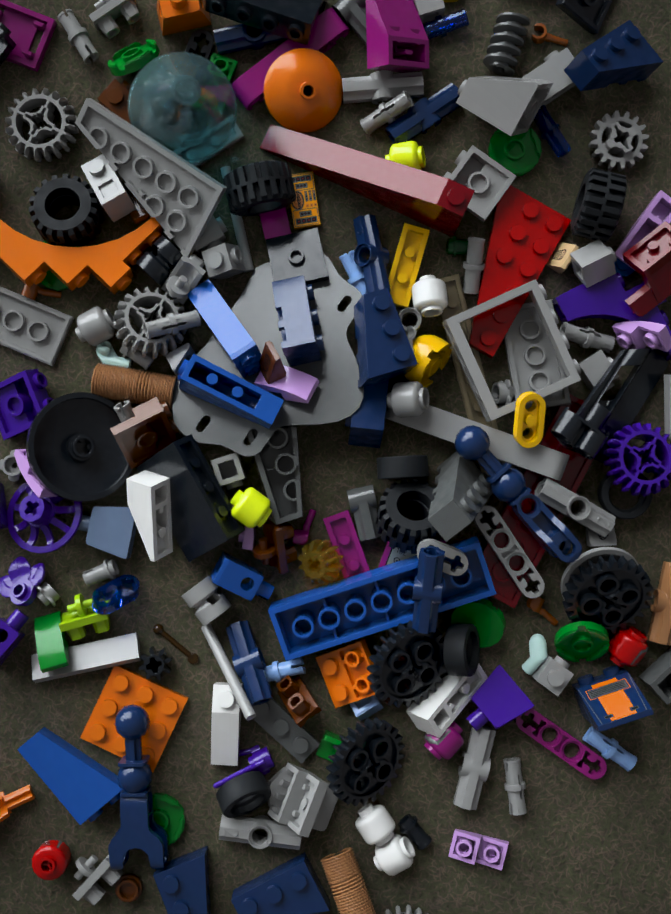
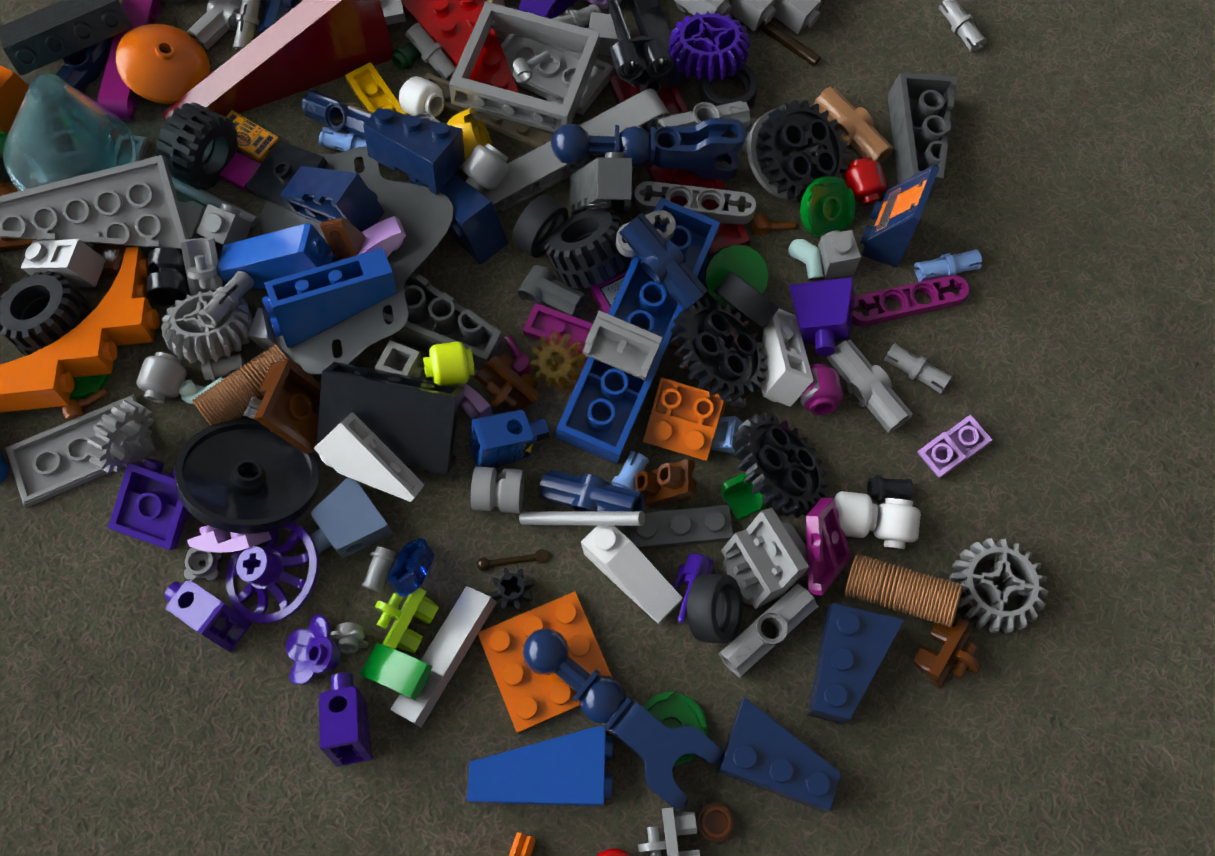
camera: 45 degrees left, 20 degrees down
yellow plate [513,391,546,448] -> none
none -> light grey gear [87,400,154,473]
none -> light grey hand [513,51,550,84]
none -> light grey hinge [582,310,663,380]
none -> magenta wing [806,498,852,595]

